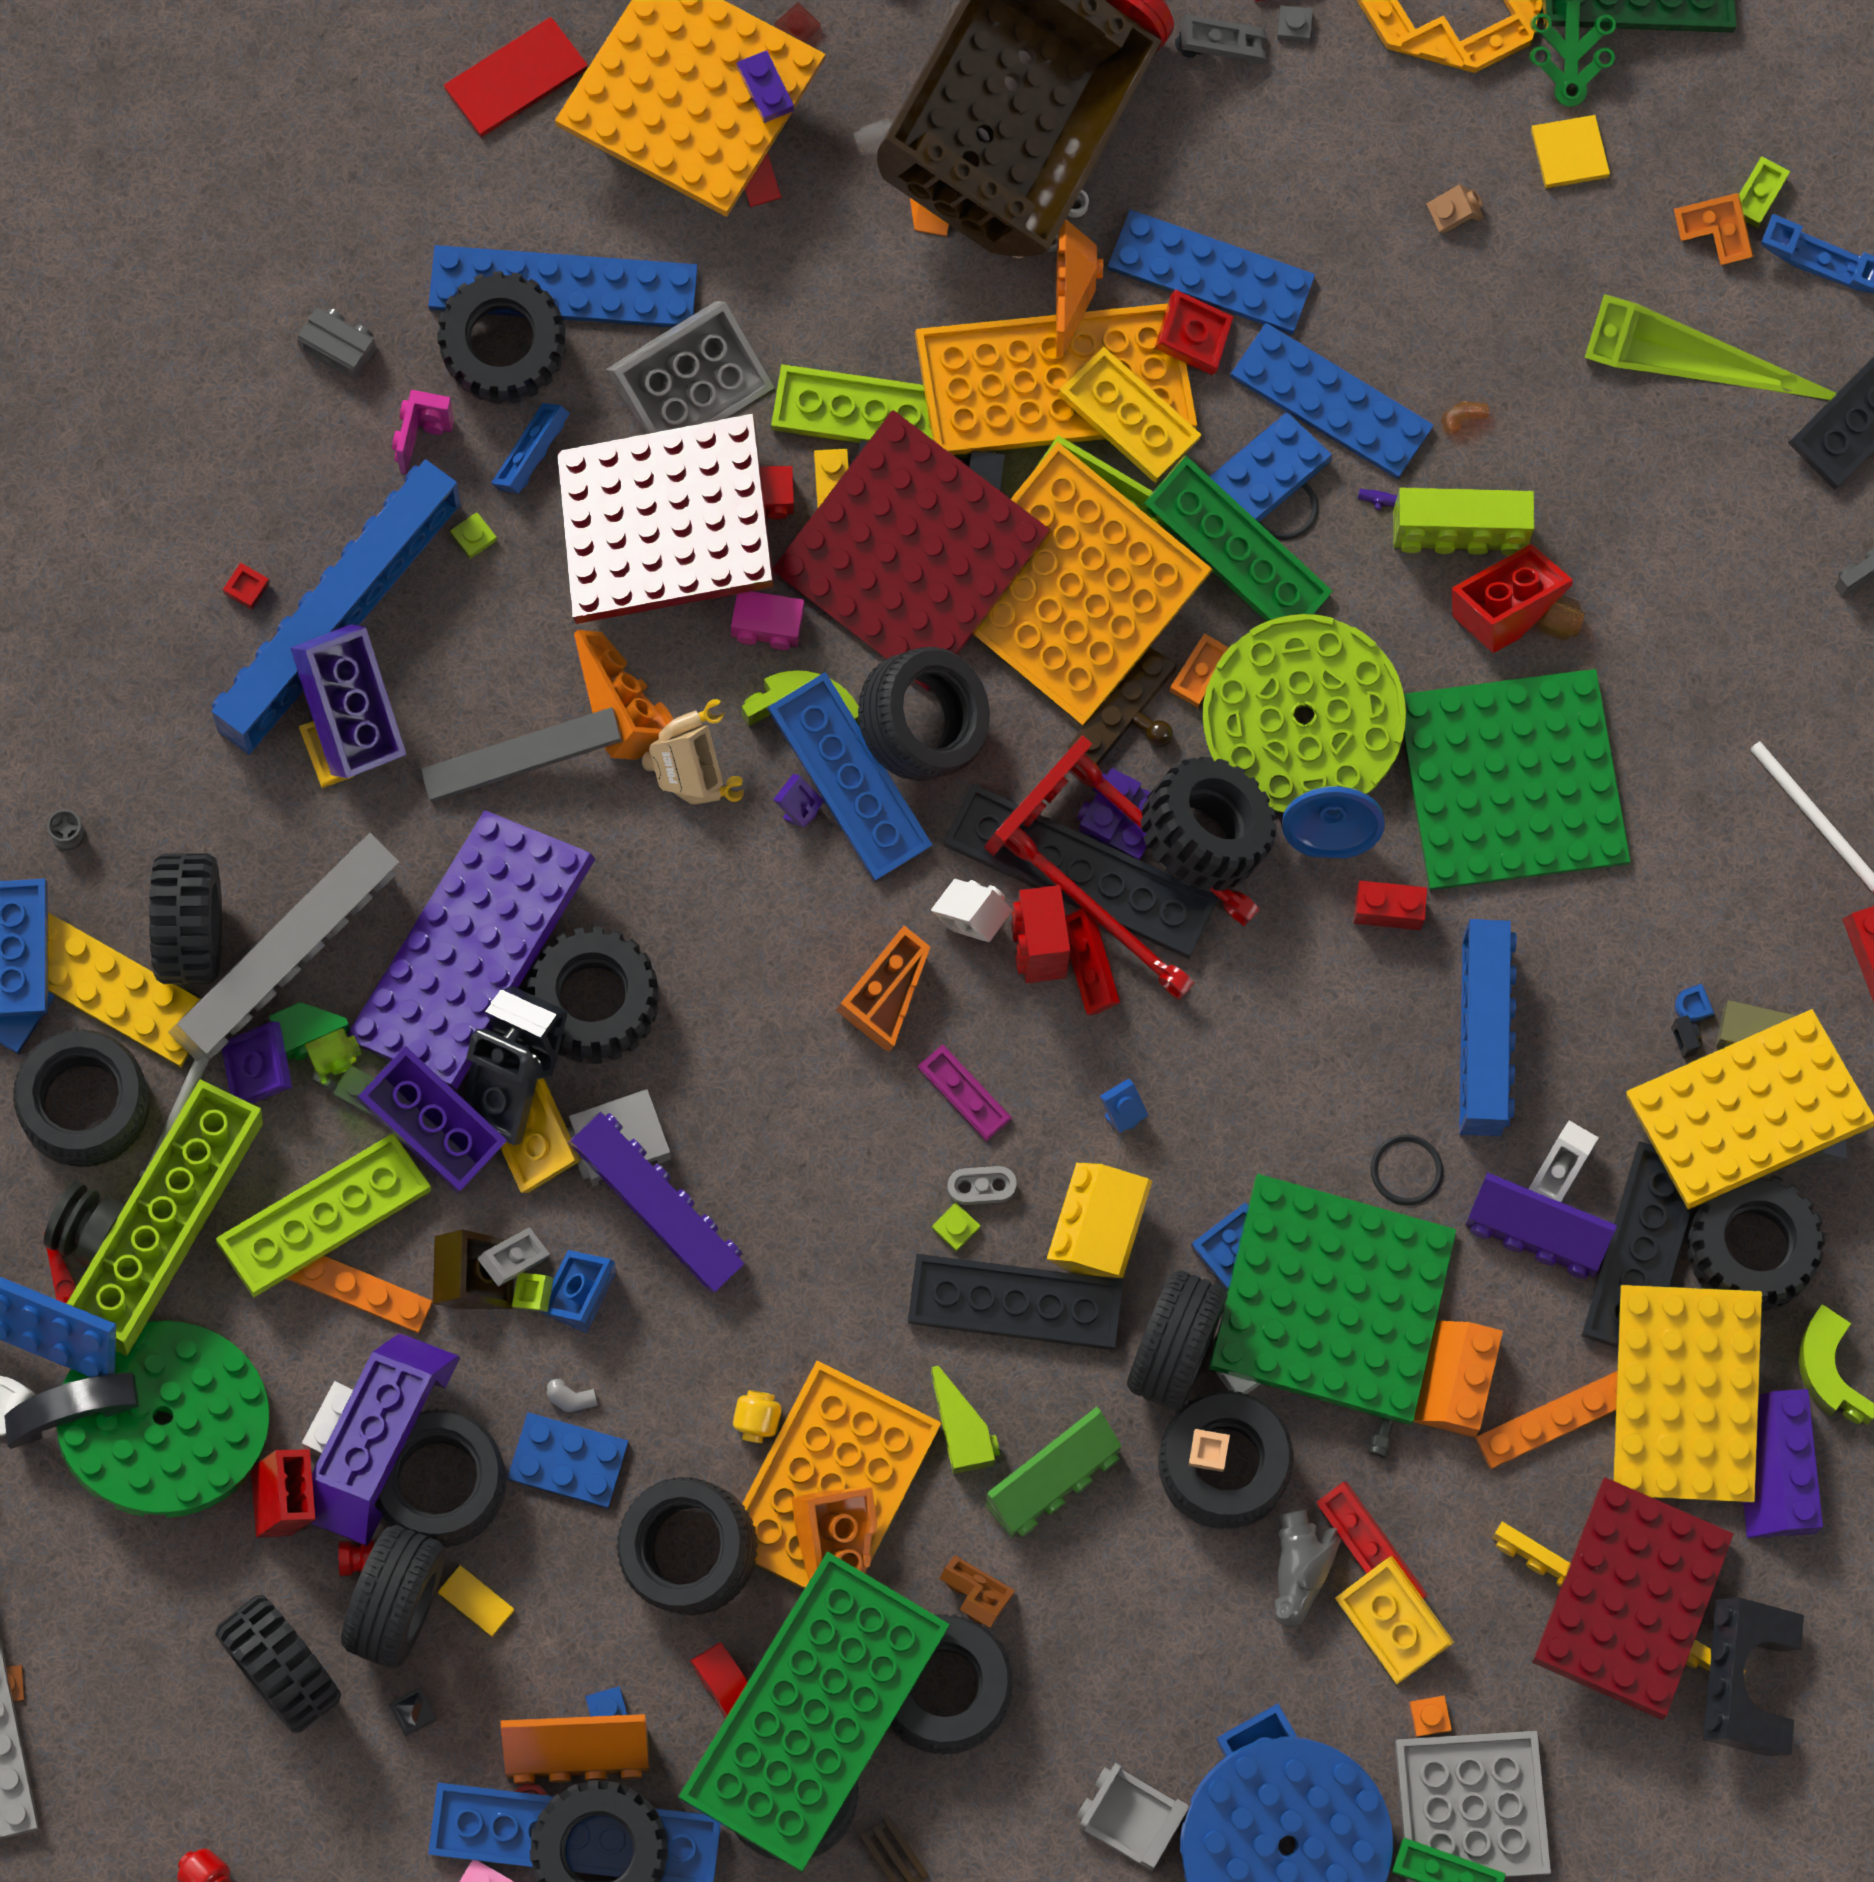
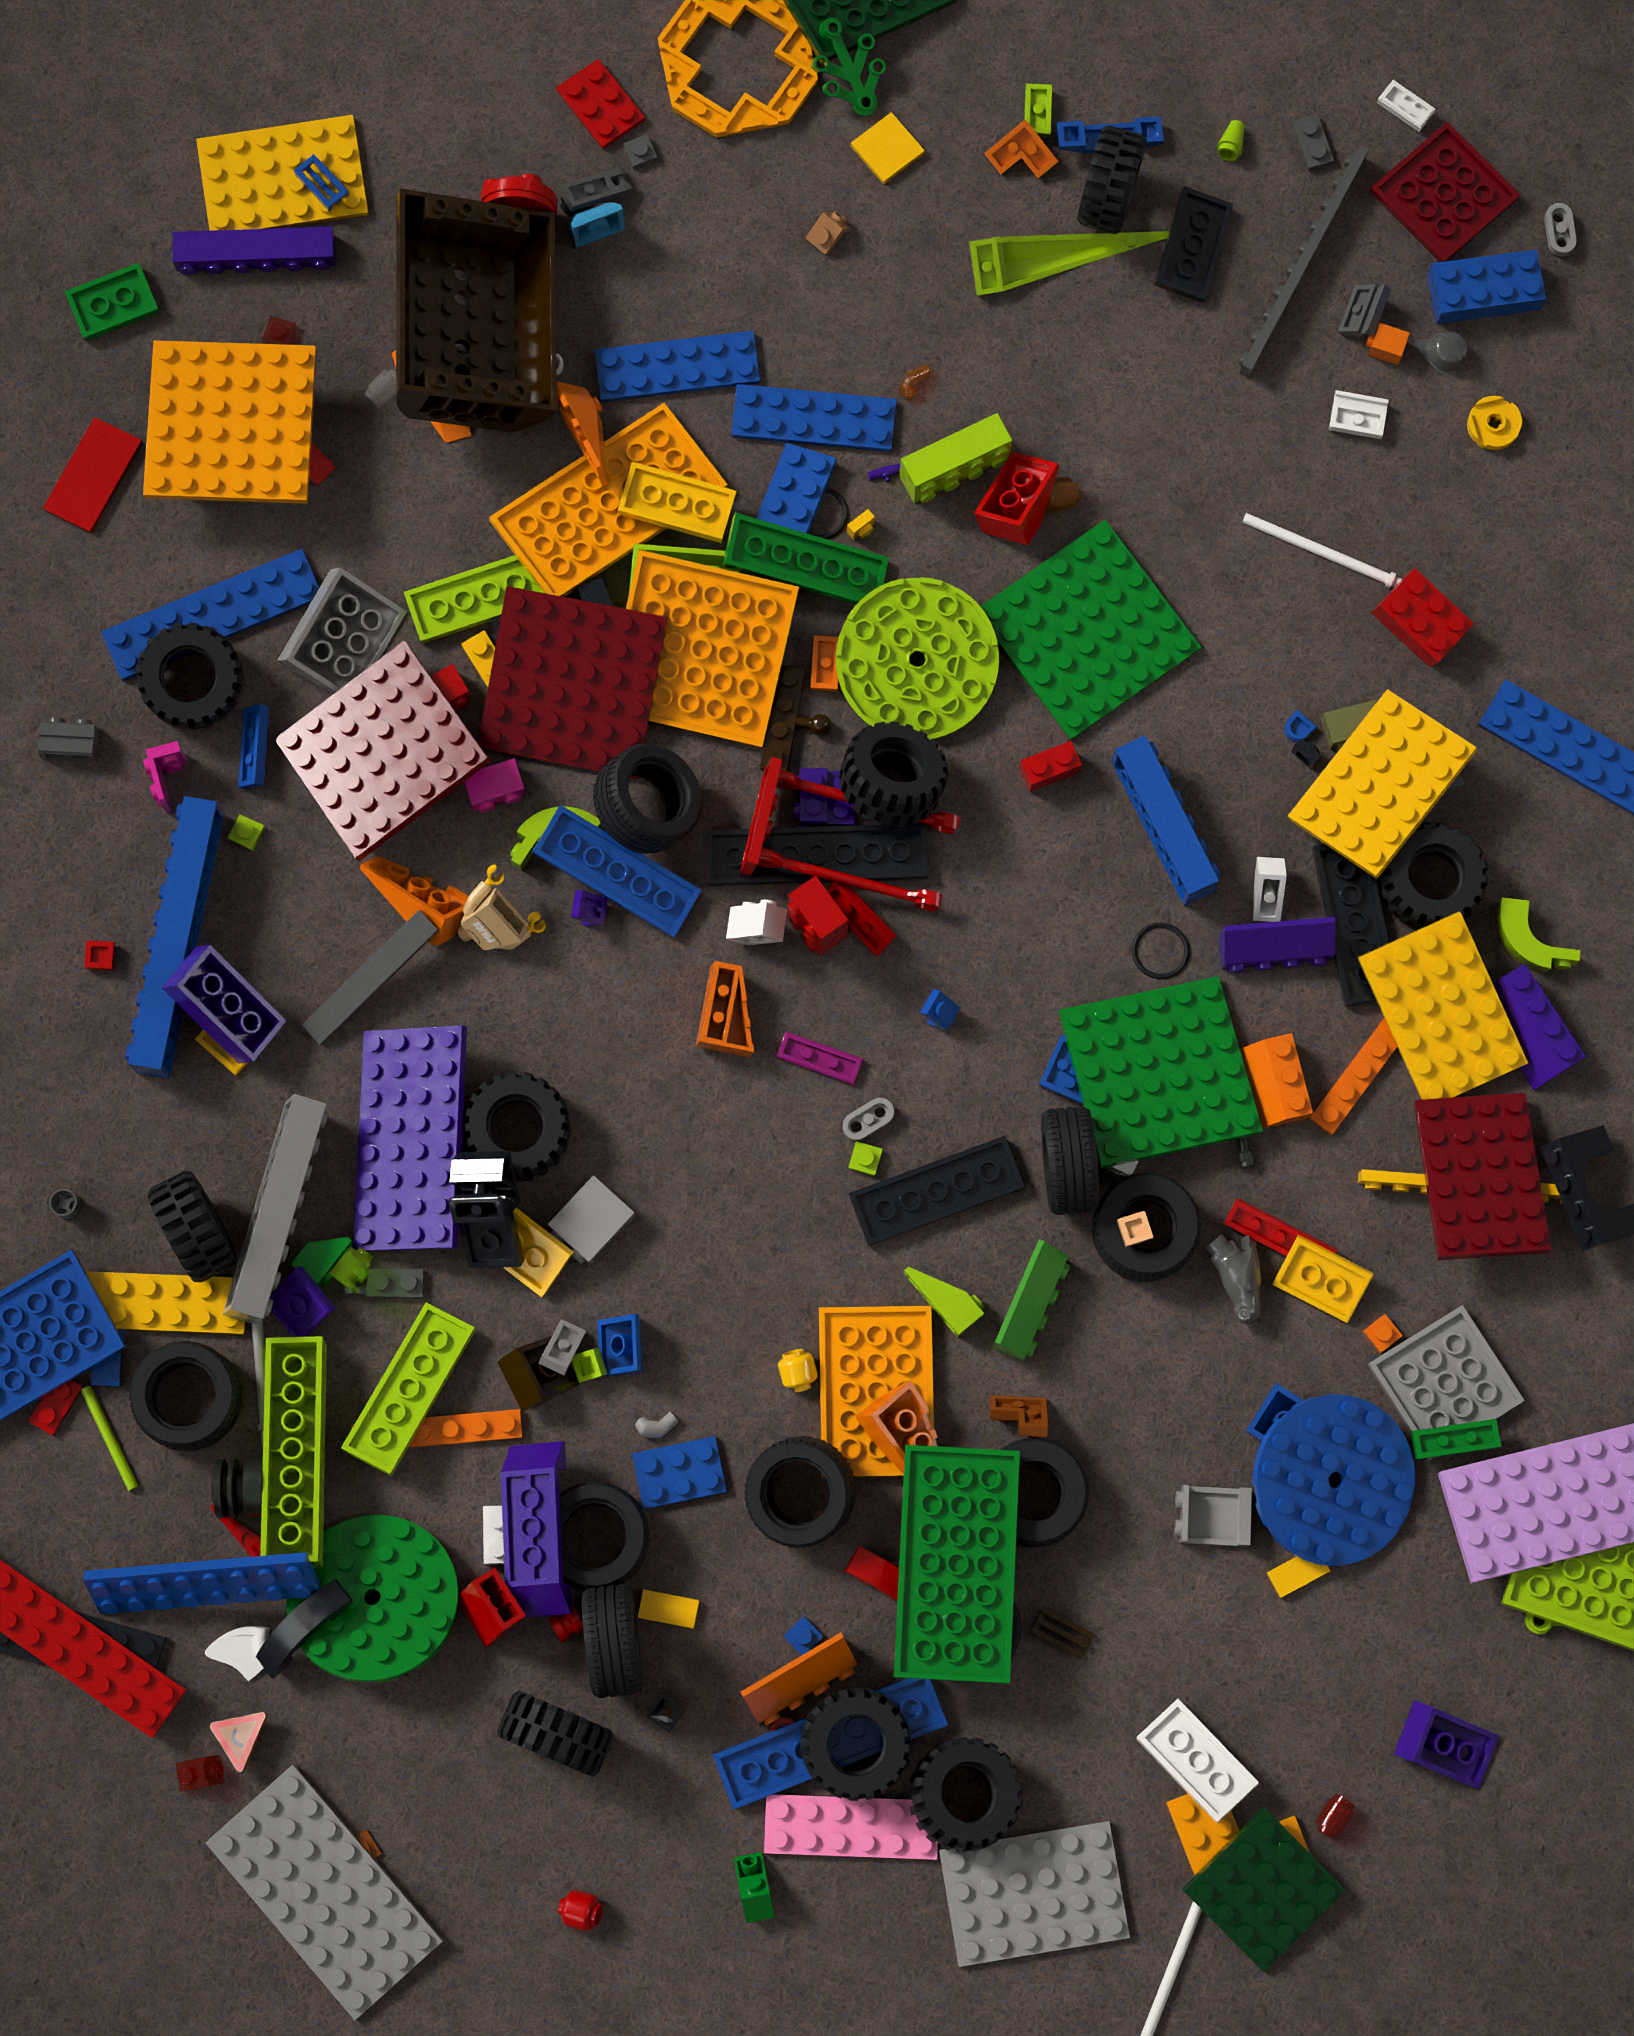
camera: 25 degrees left, 5 degrees up
dark purple slope [356,1046,507,1194] -> none
dark purple brick [567,1112,745,1293] -> none
dark purple plate [737,50,794,123] -> none
yellow slope [1047,1163,1153,1278] -> none
red tile [1154,289,1234,376] -> none
blue dish [1282,786,1385,858] -> none
none -> dark azure slope [567,202,625,248]
none -> yellow plate [847,509,875,541]
none -> black tyre [1077,125,1147,235]

